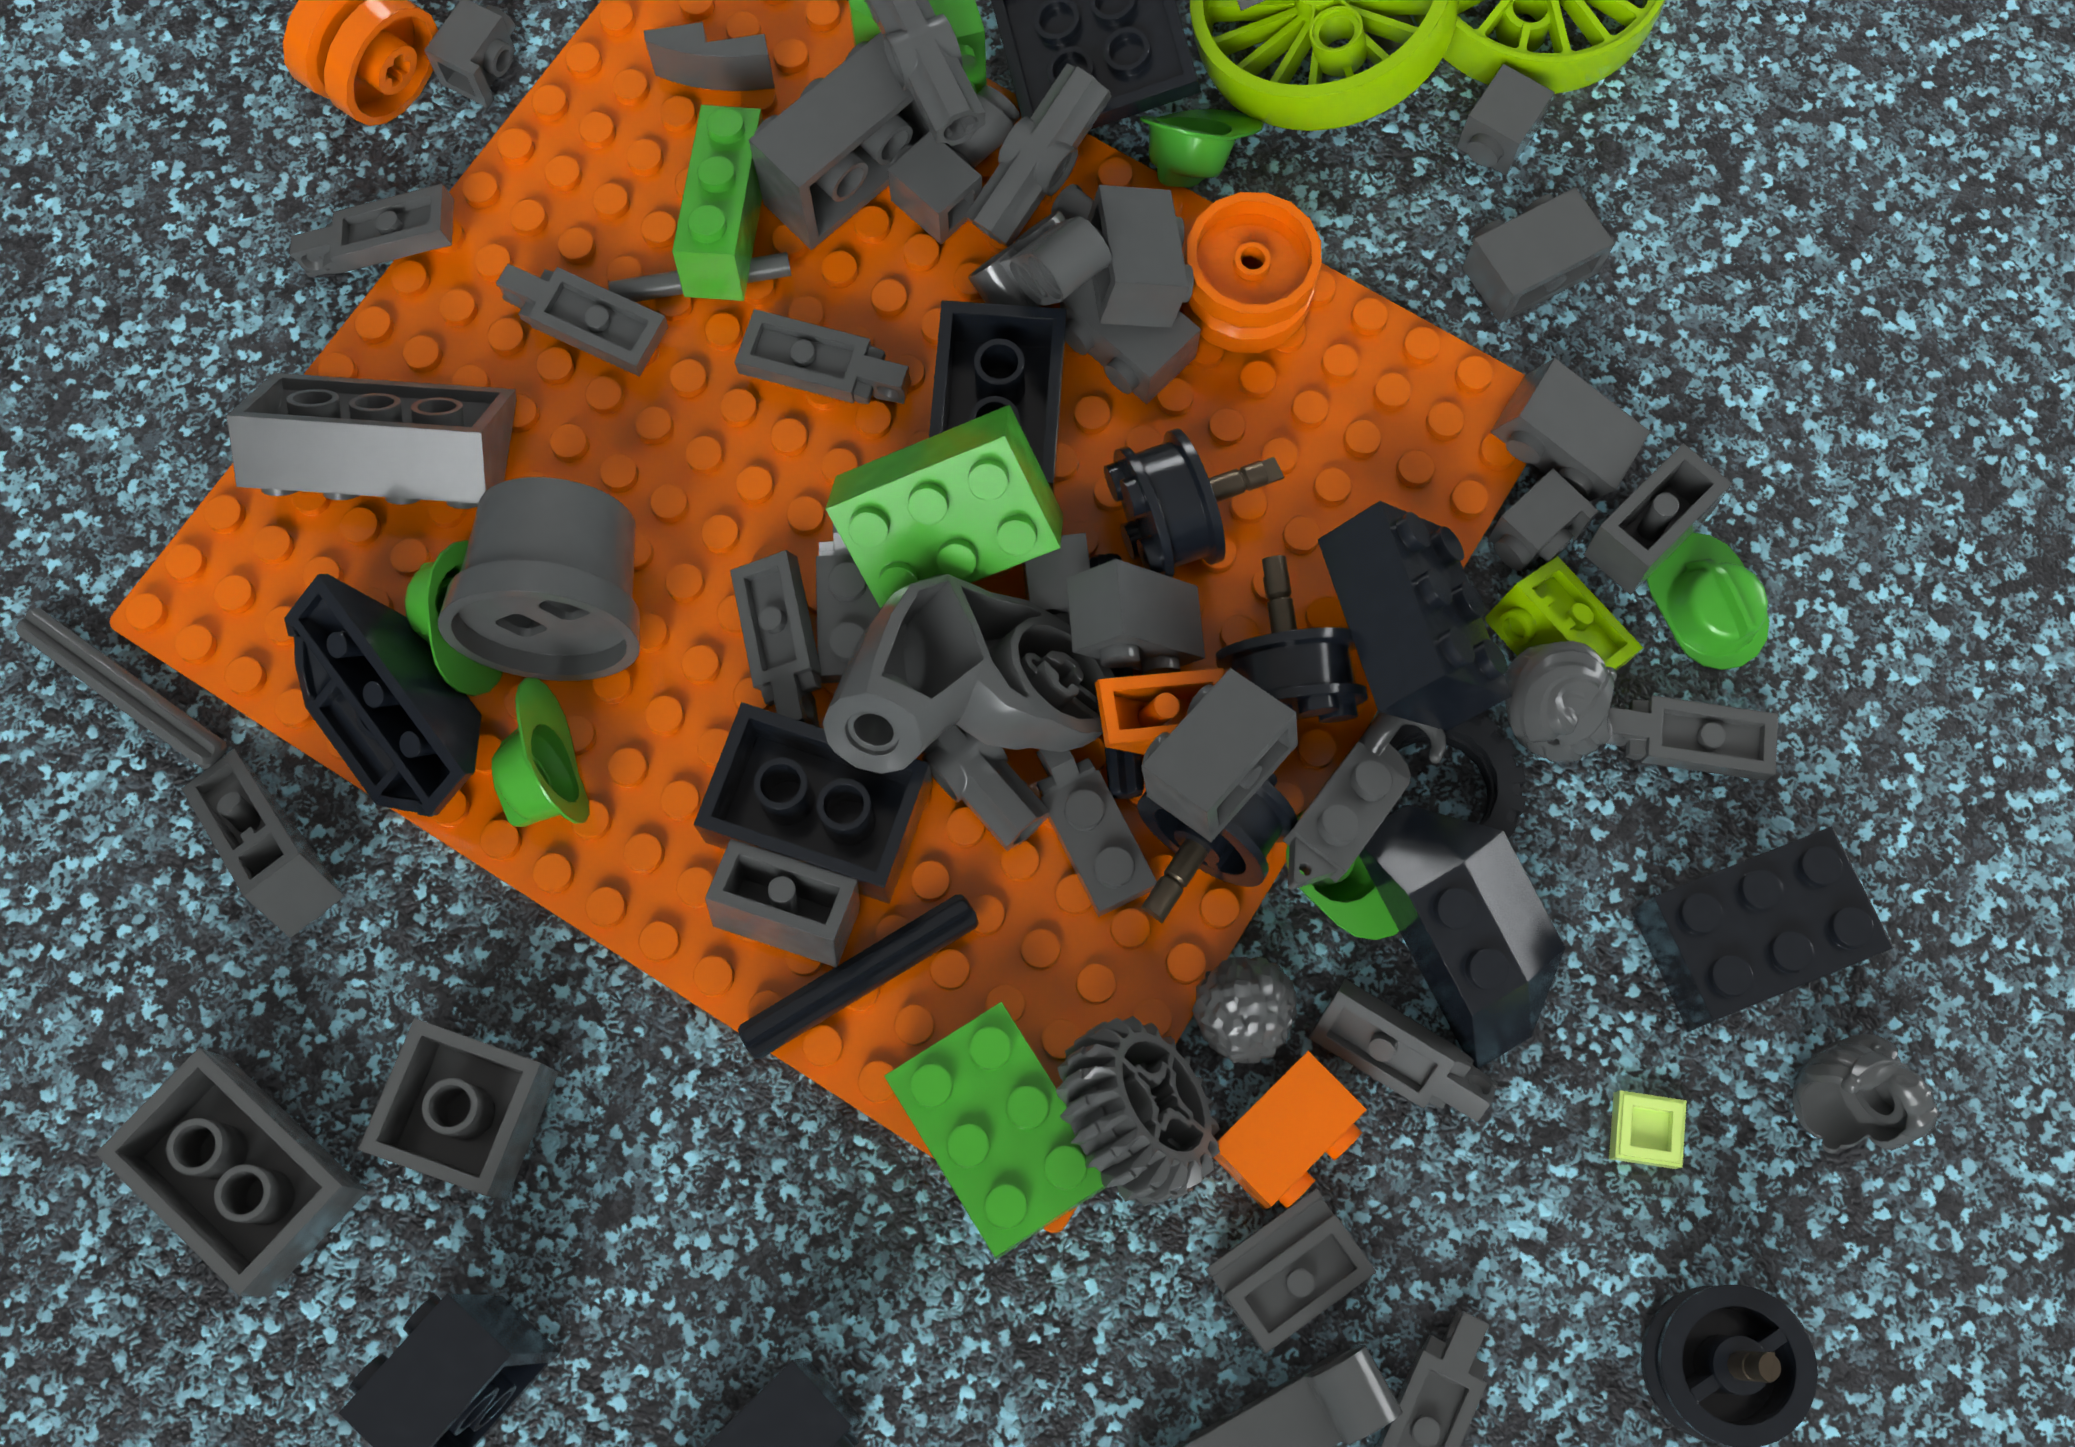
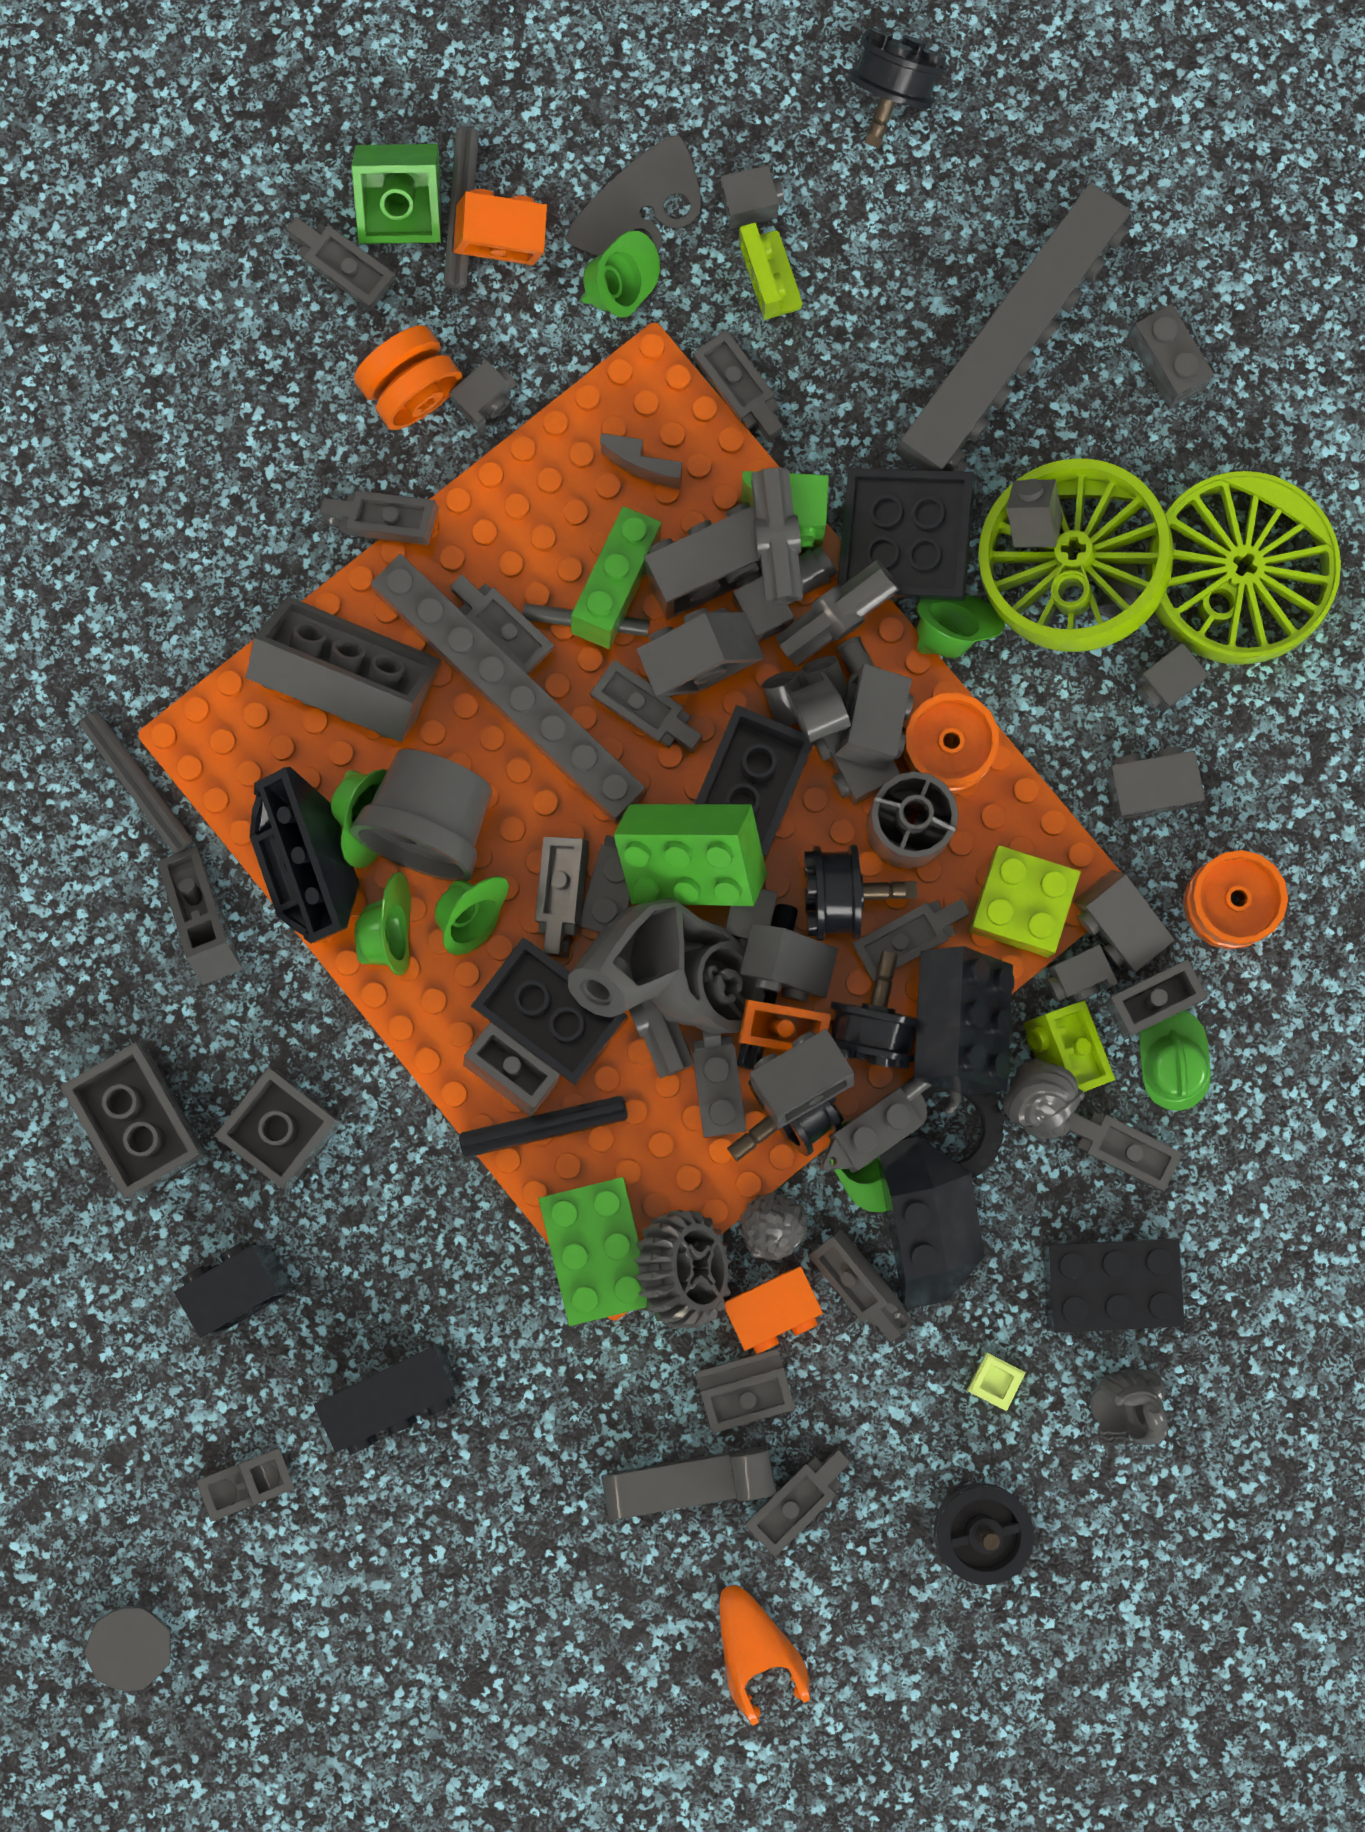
camera: 20 degrees right, 10 degrees up
none -> dark grey brick [370,554,646,825]
none -> bright green piece [435,876,509,955]
none -> dark grey brick [636,608,764,697]
none -> dark grey hinge [852,898,970,982]
none -> dark grey cylinder [866,771,959,869]
none -> lime brick [968,845,1081,958]
none -> orange wheel [1183,850,1288,950]

